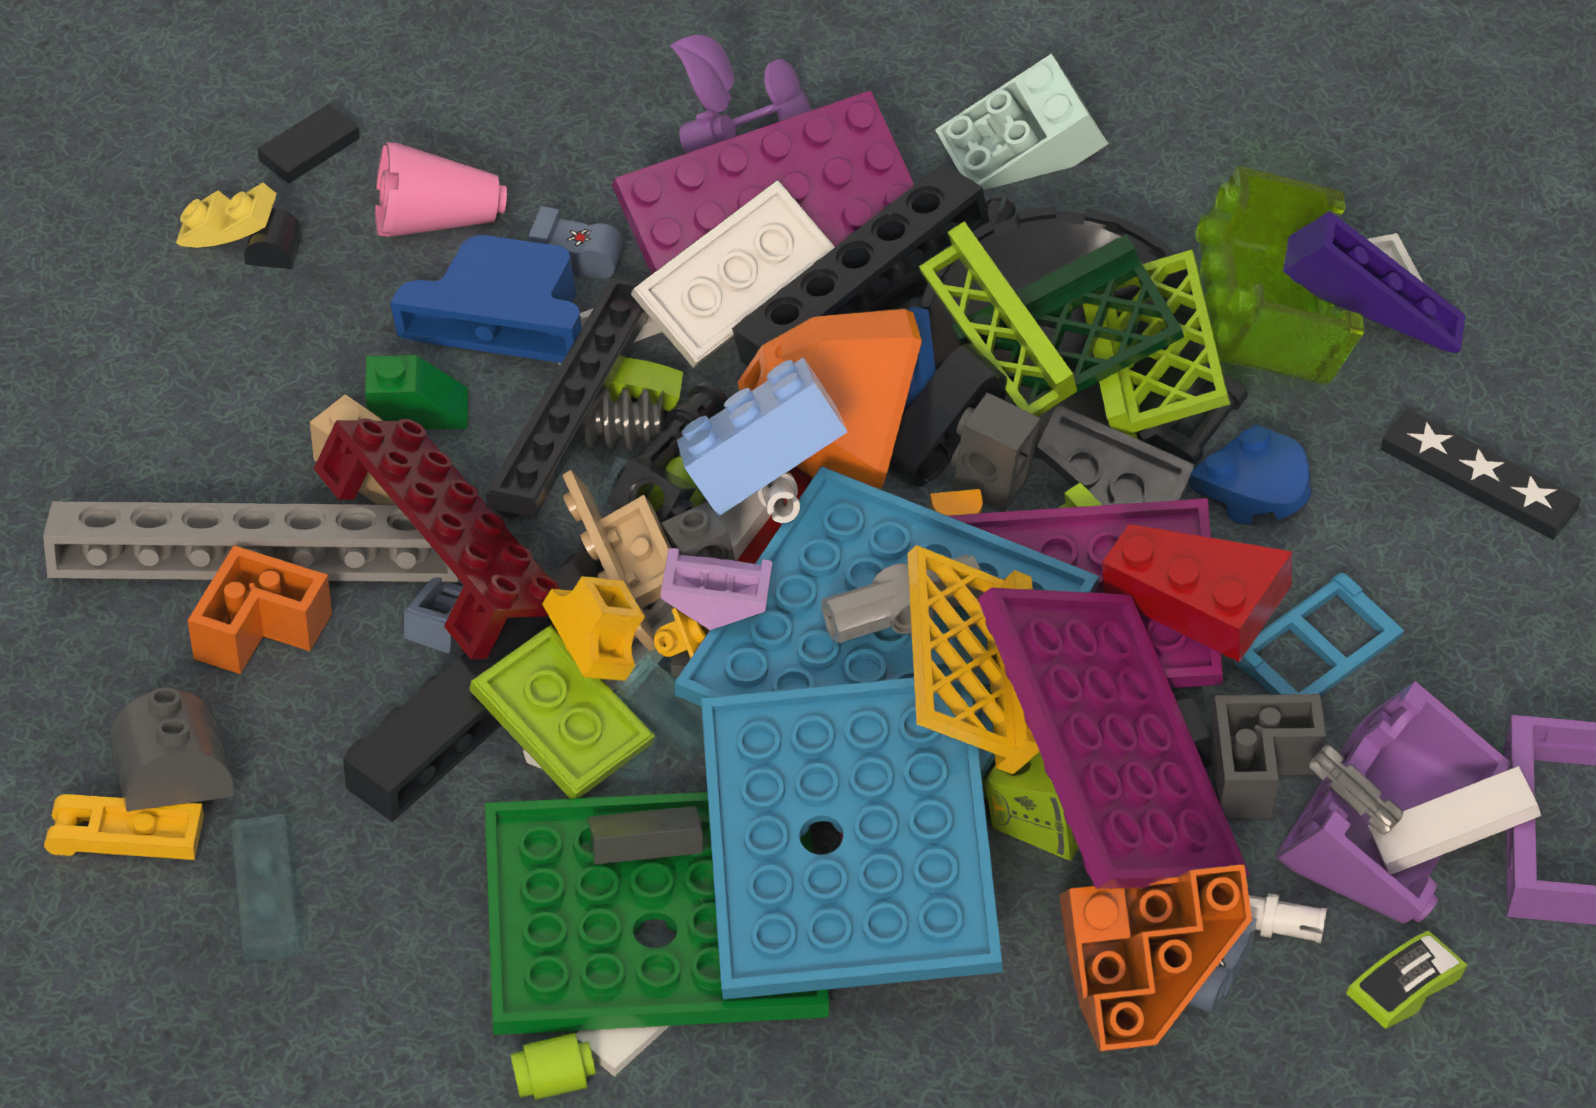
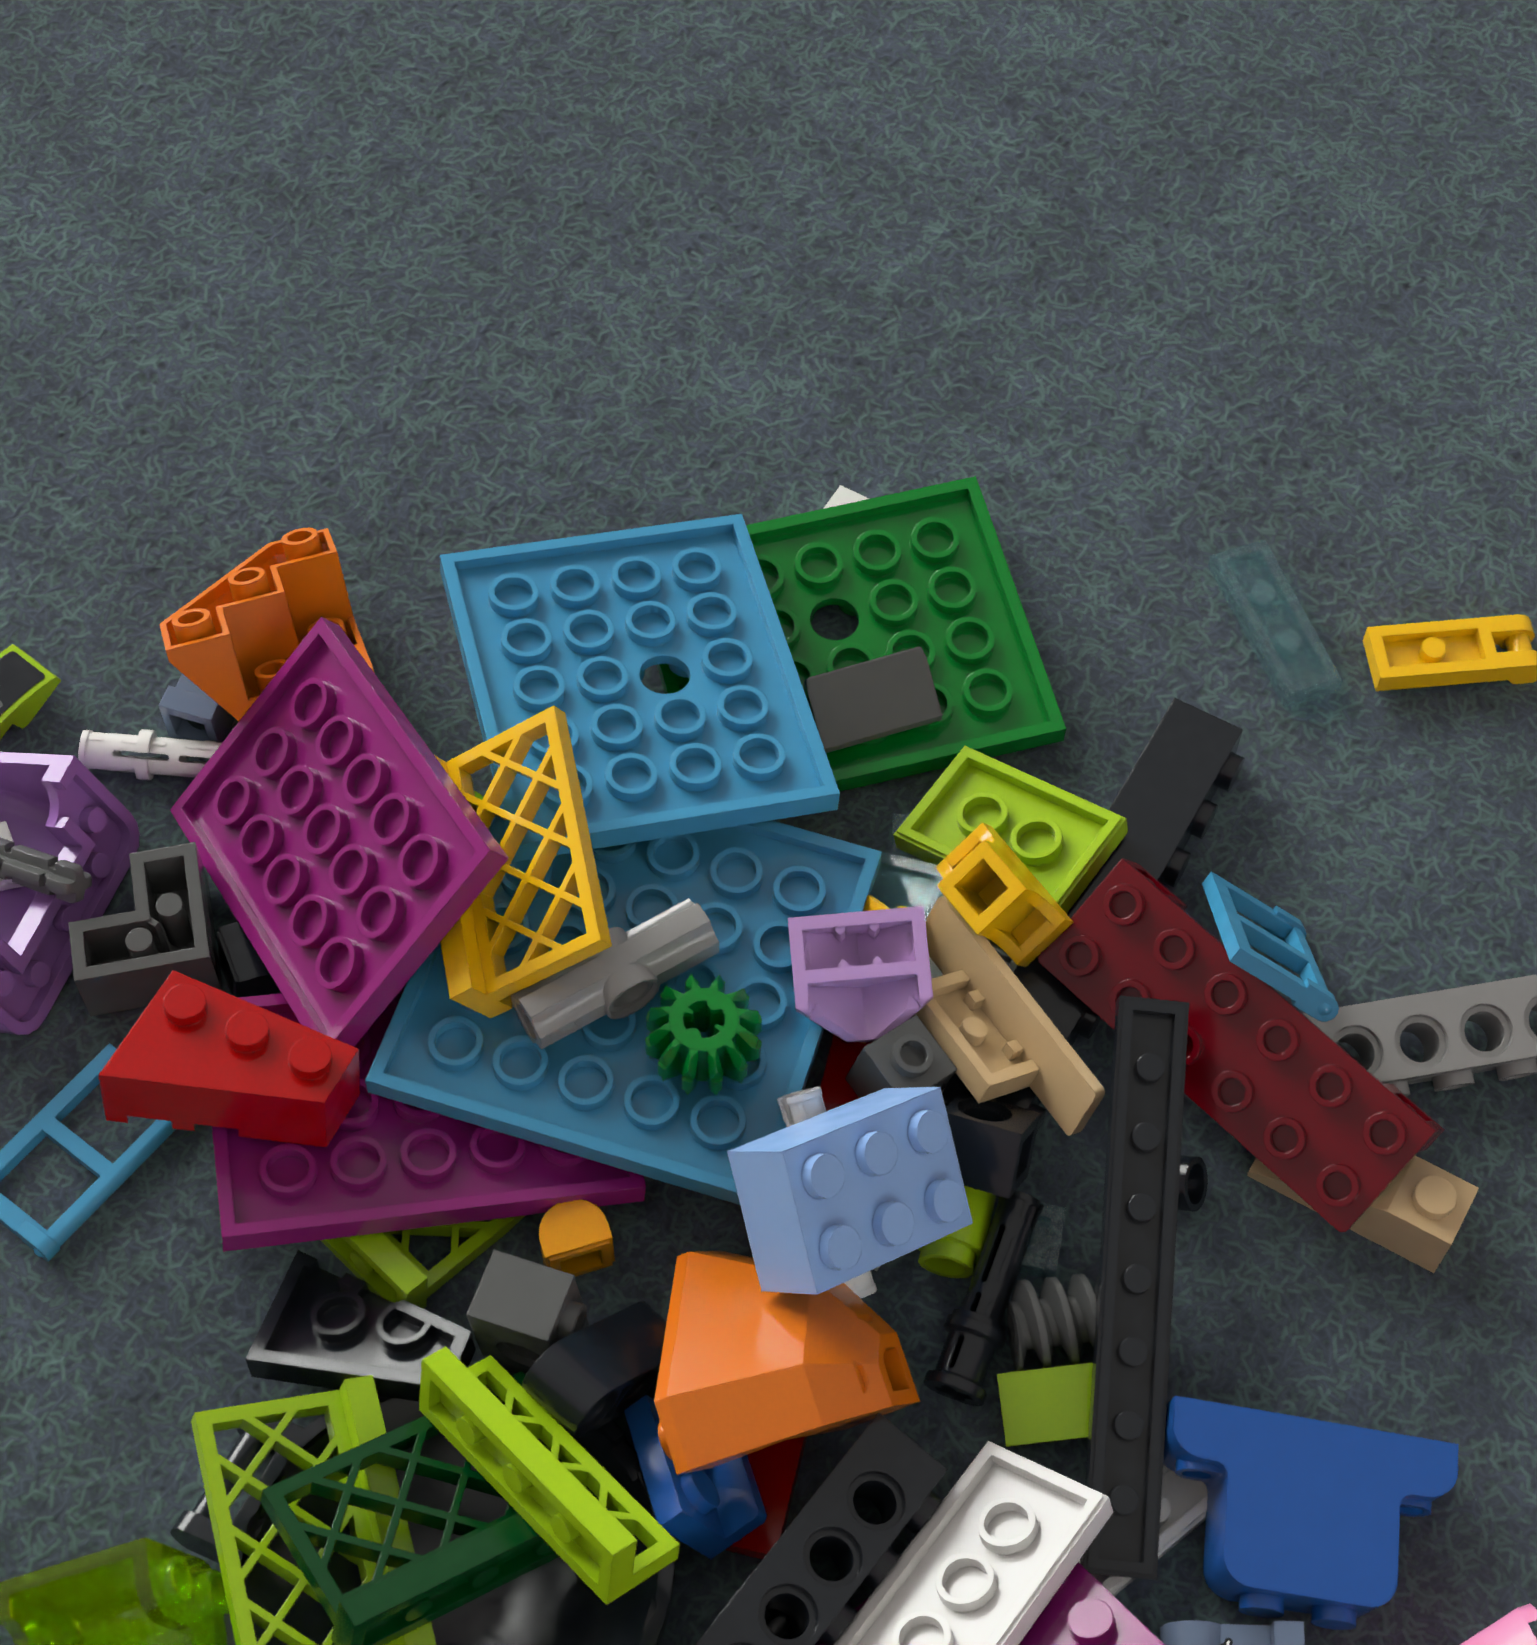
camera: 170 degrees right, 10 degrees up
dark grey brick [111,687,234,811] -> none
orange brick [188,545,332,674] -> none
green slope [365,355,468,430] -> none
lime brick [510,1033,596,1100] -> none
blue slope [1188,424,1311,524] -> none
none -> green gear [645,974,762,1096]
none -> dark azure window [1202,871,1339,1022]

